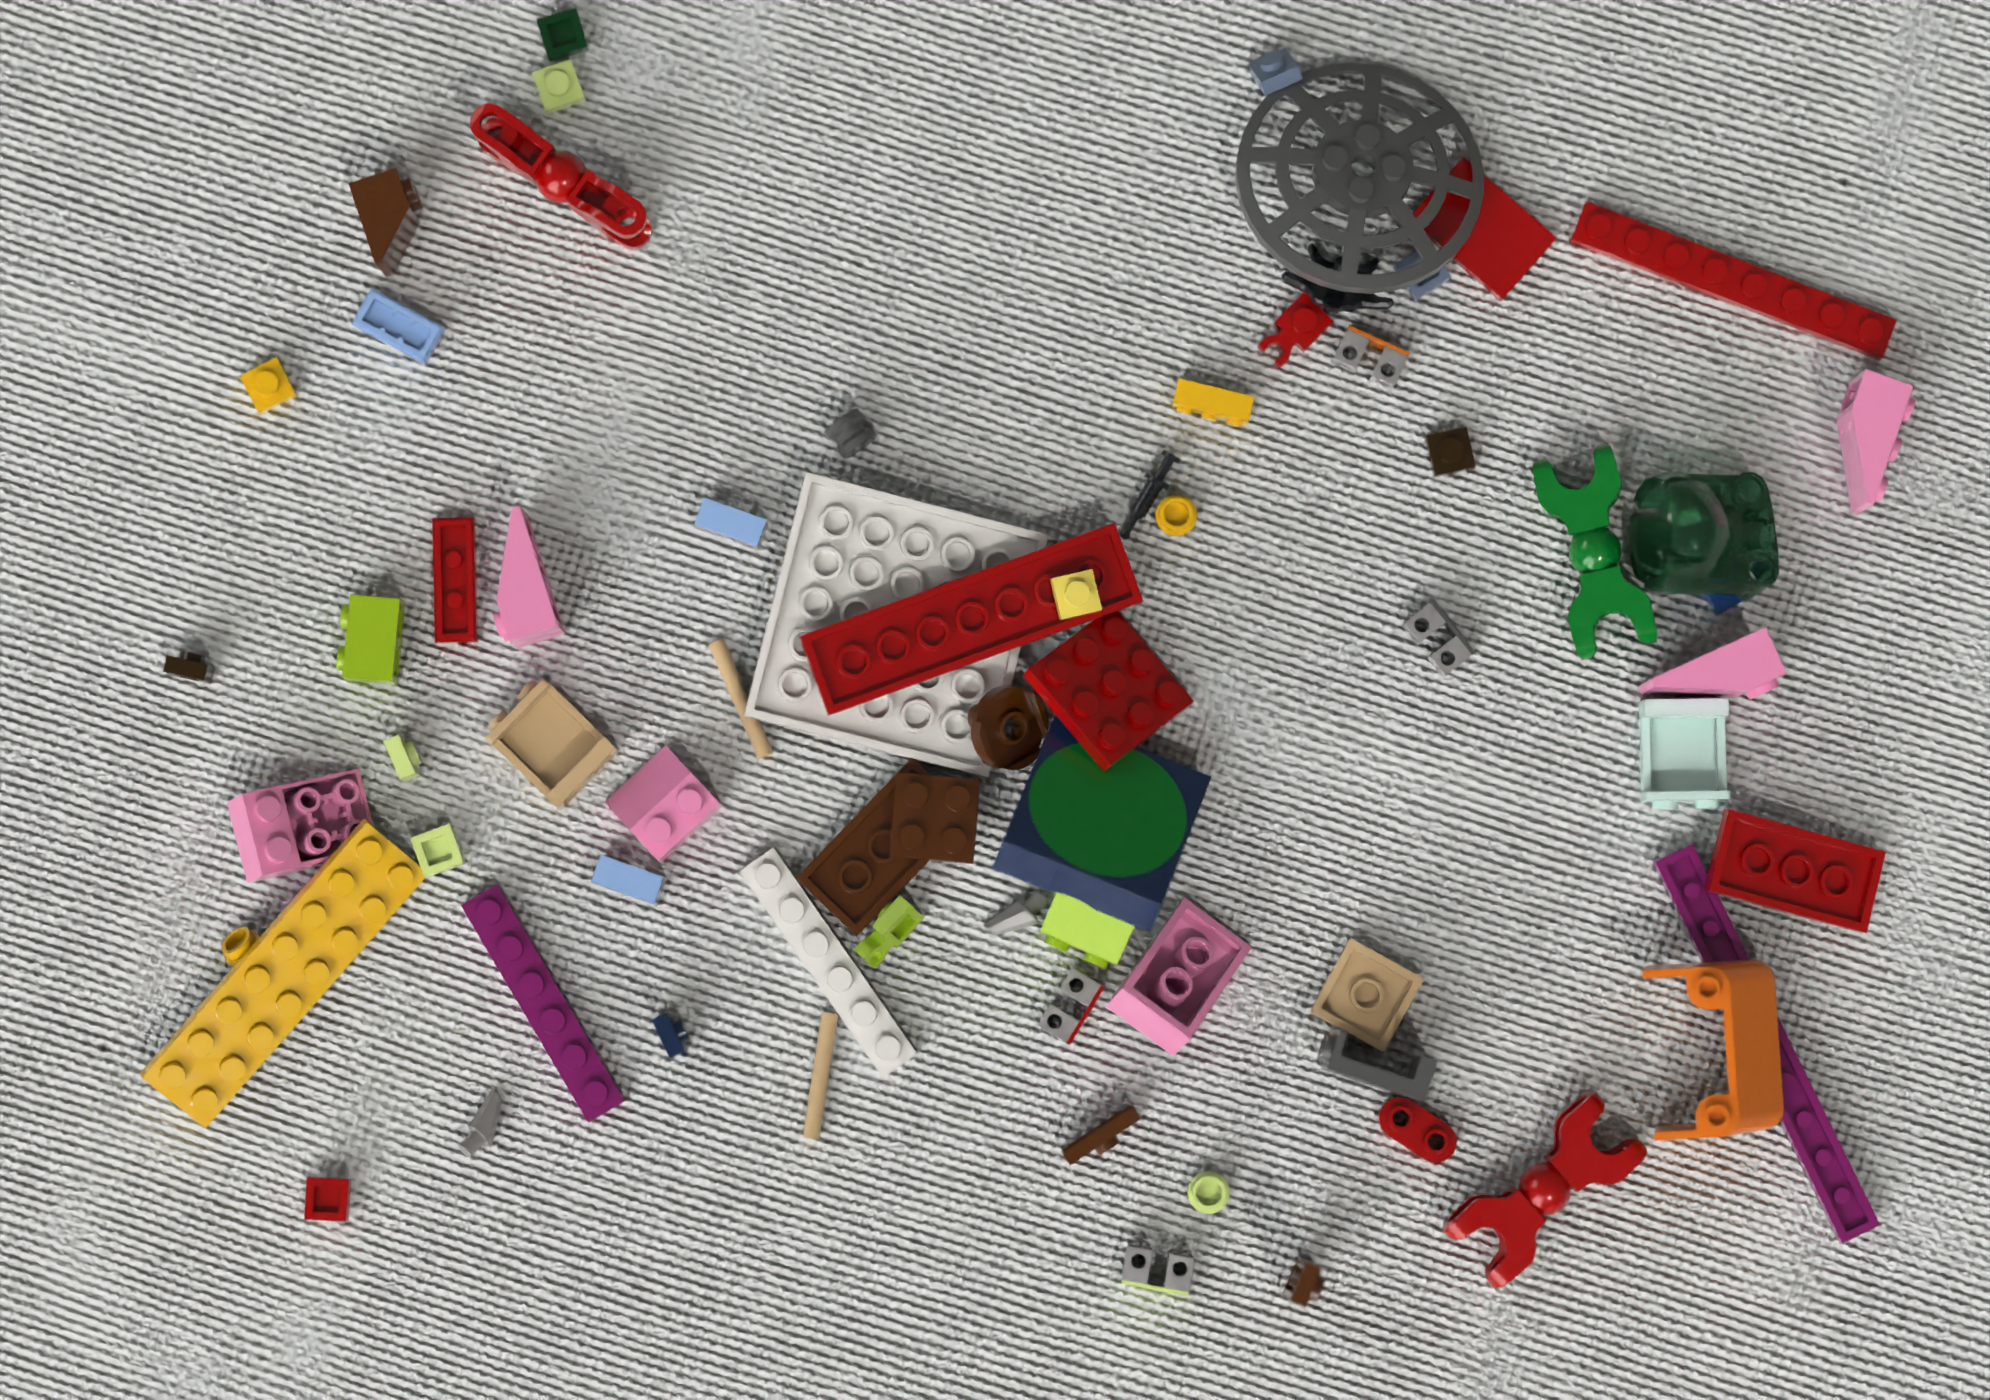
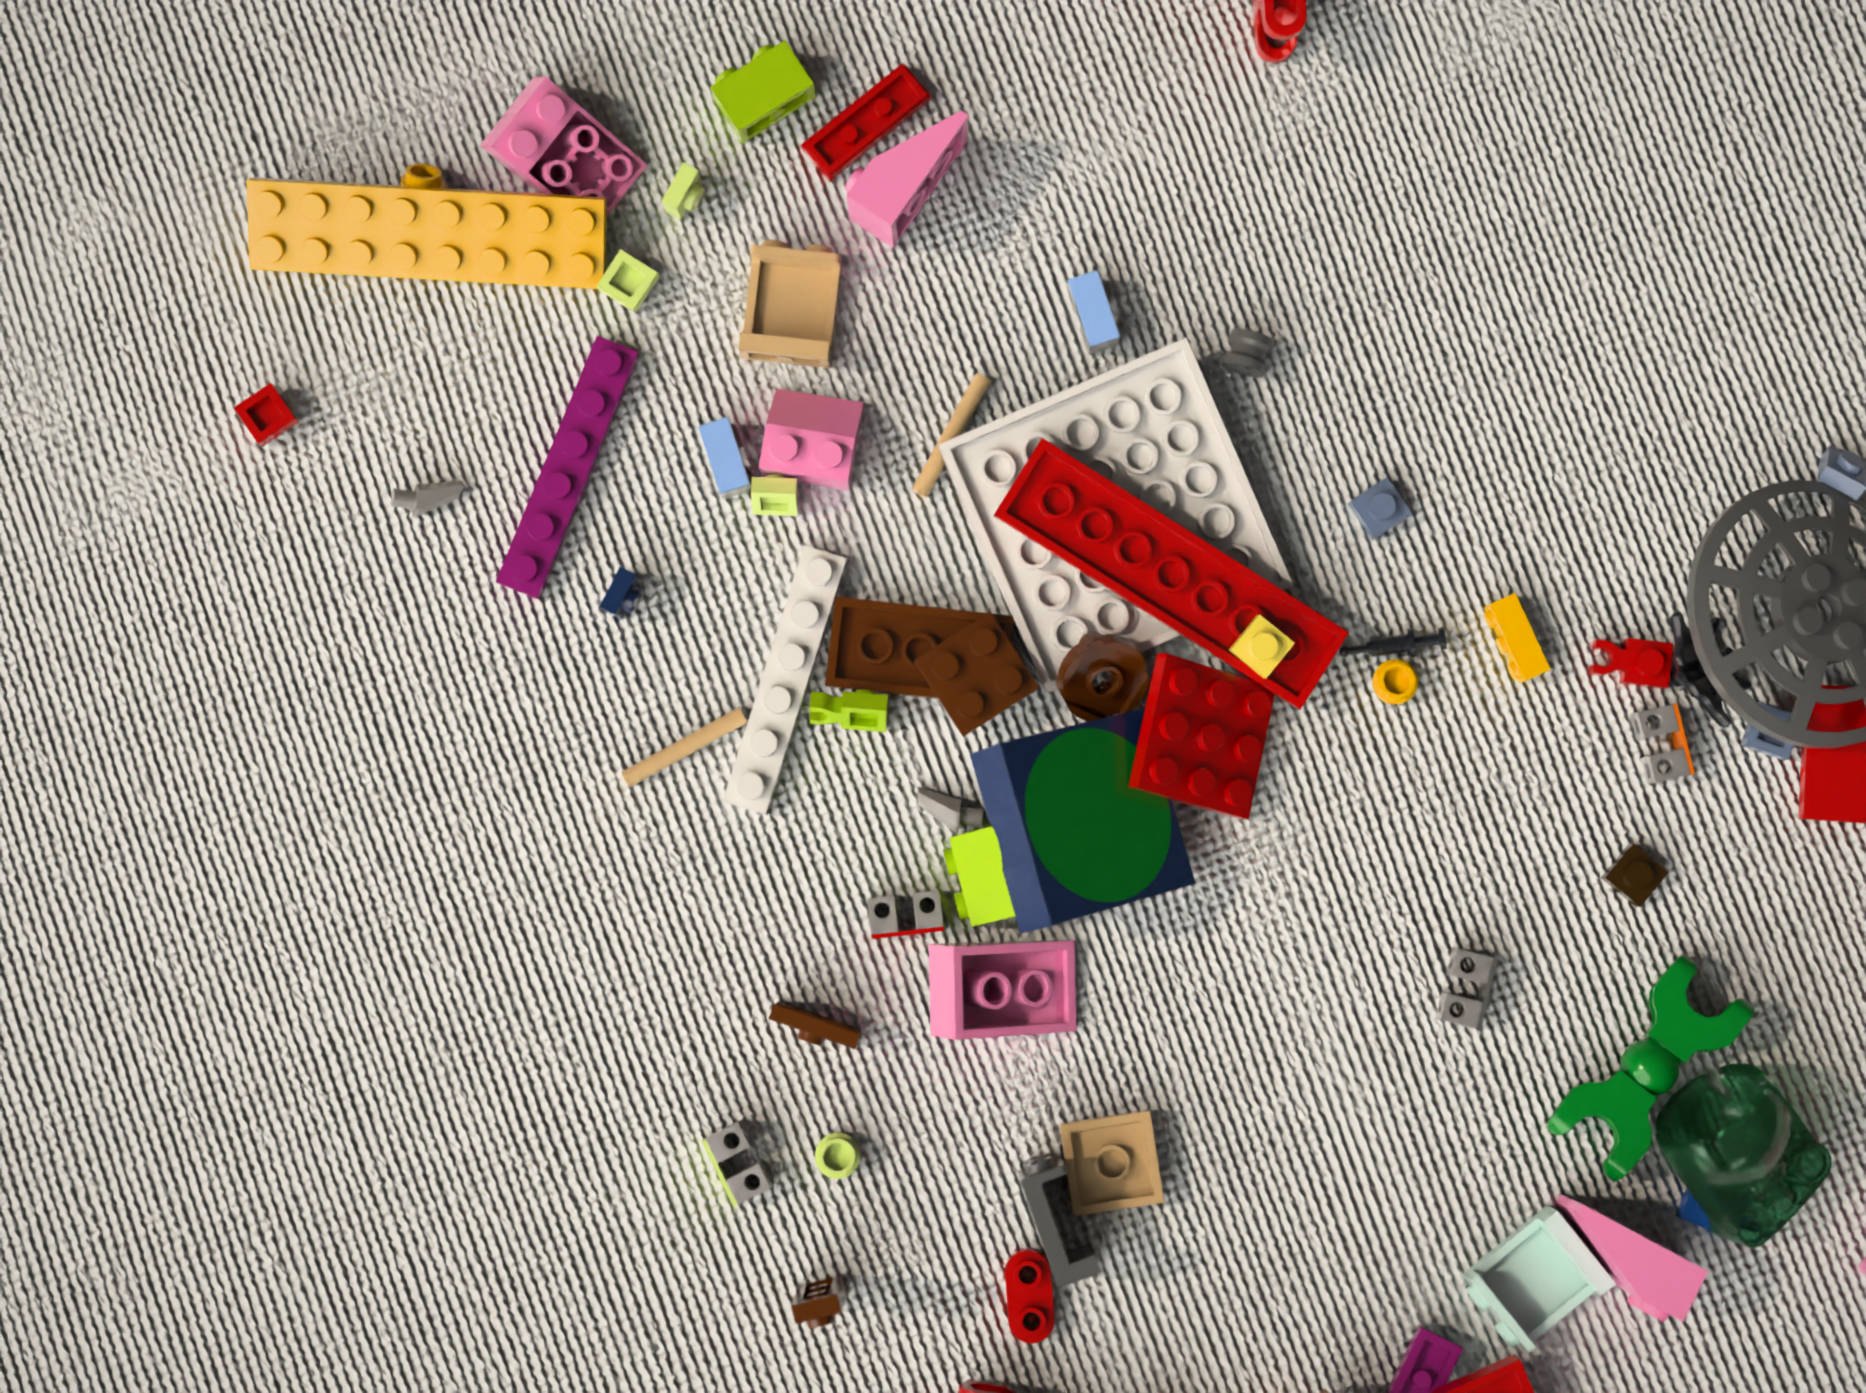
camera: 55 degrees right, 0 degrees up
none -> yellowish green plate [751,474,798,516]
none -> sand blue plate [1348,477,1412,540]

